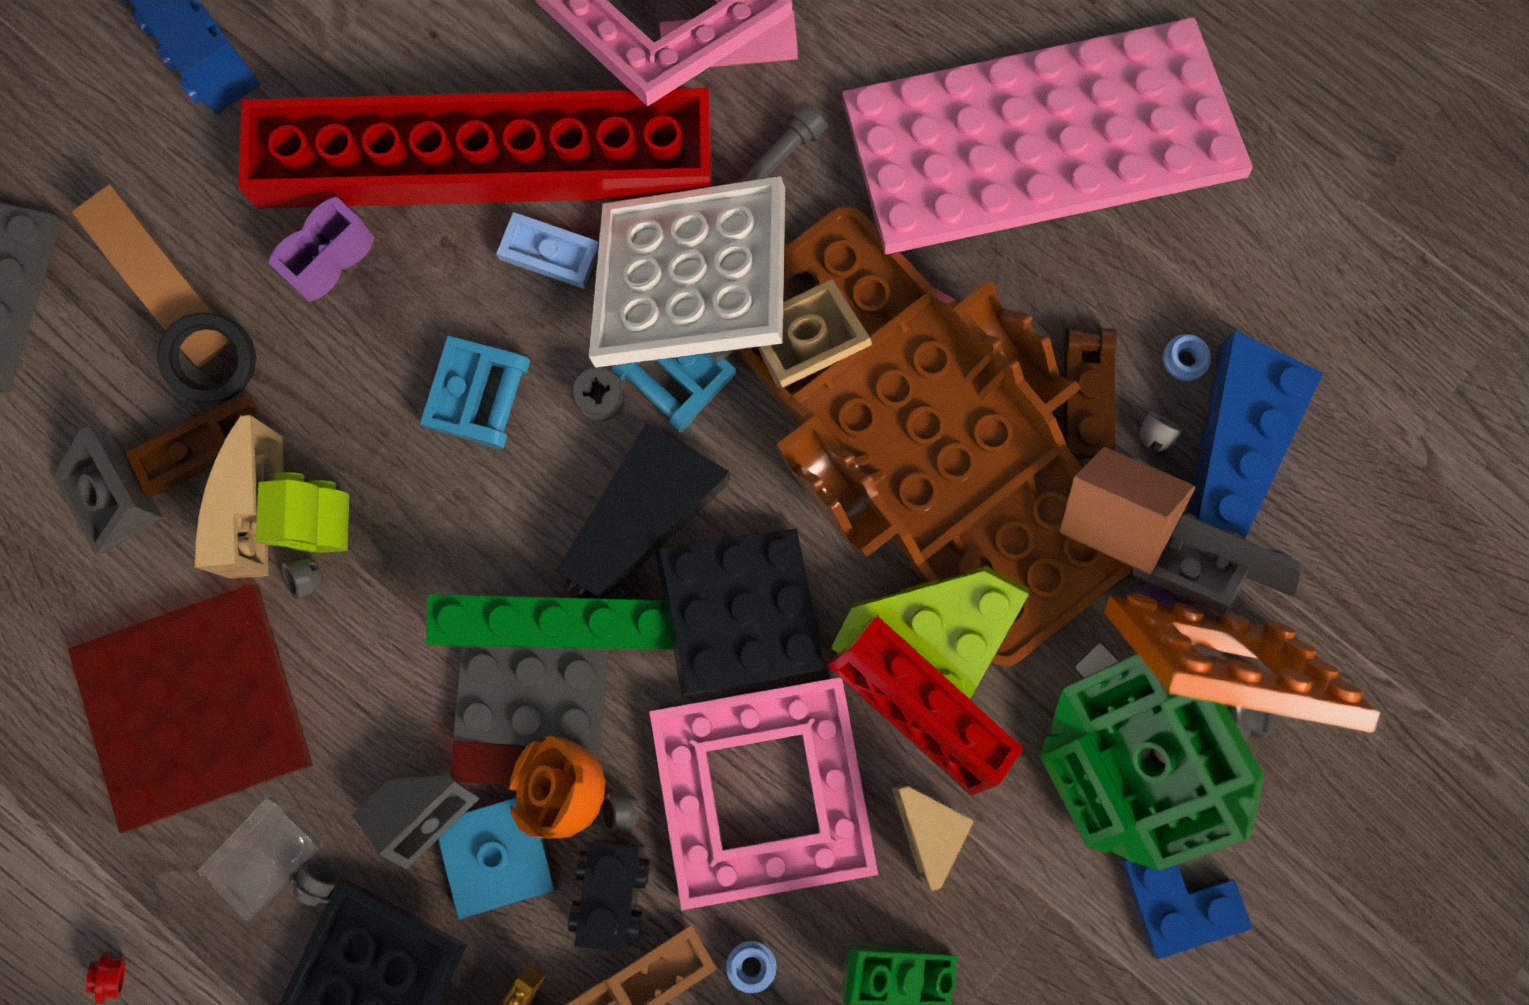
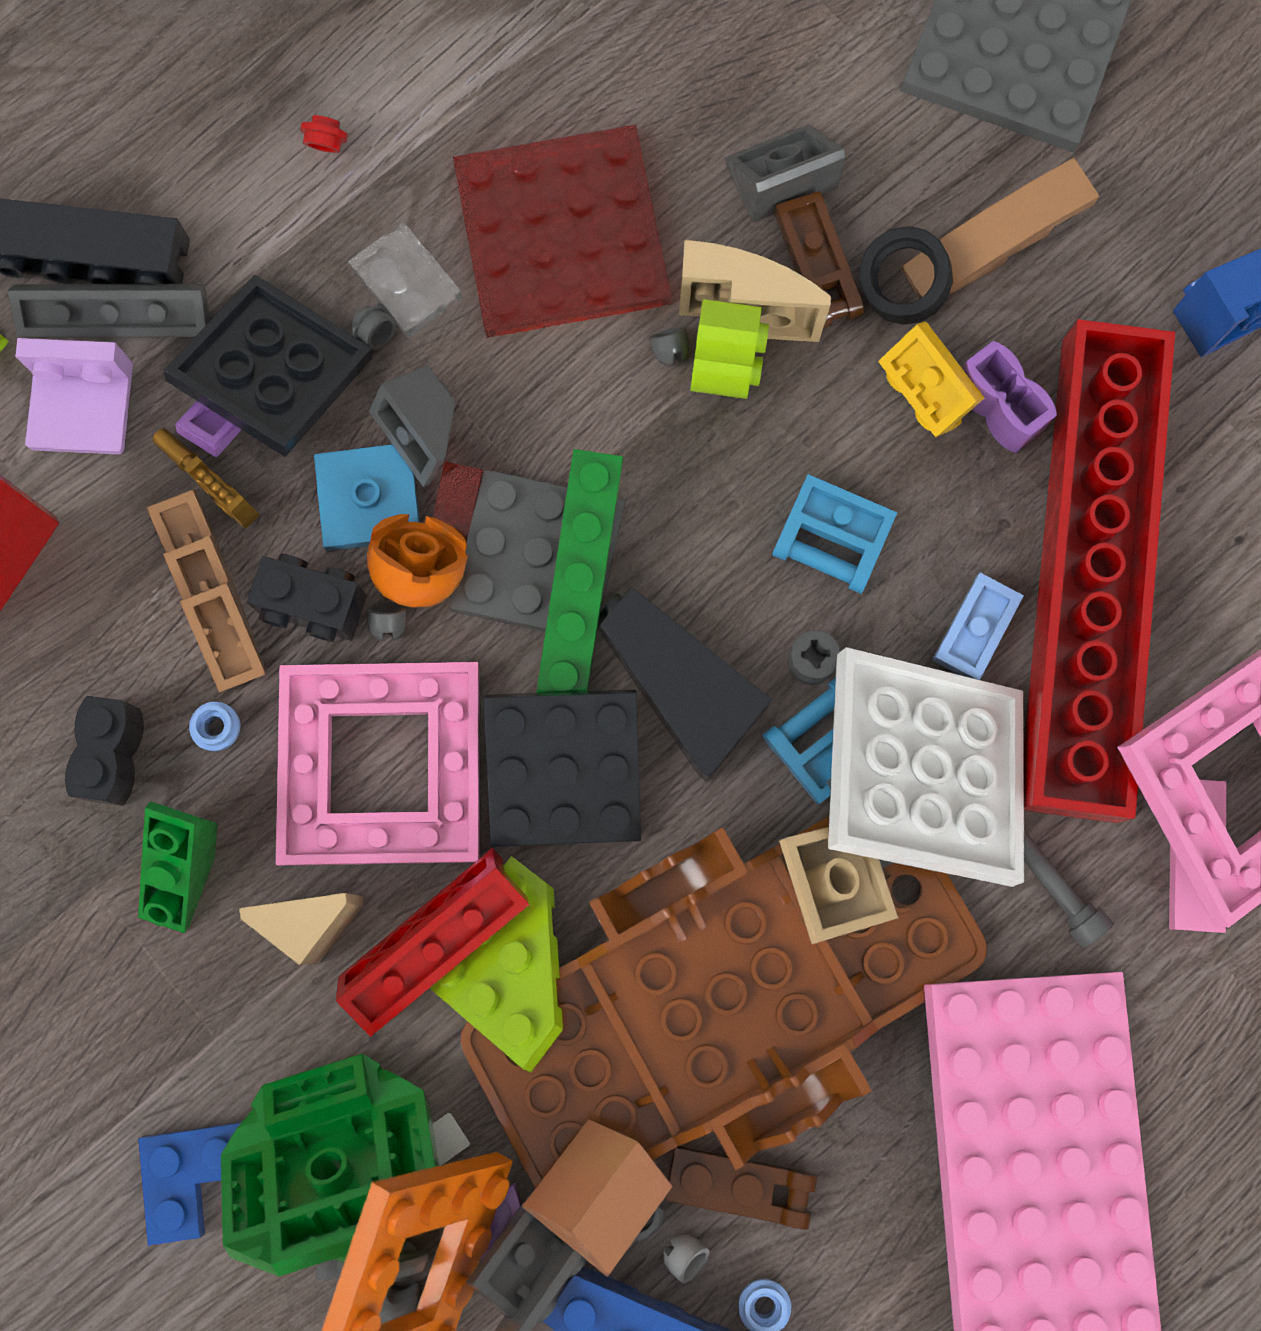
camera: 95 degrees right, 0 degrees up
none -> yellow bracket [878,322,985,437]

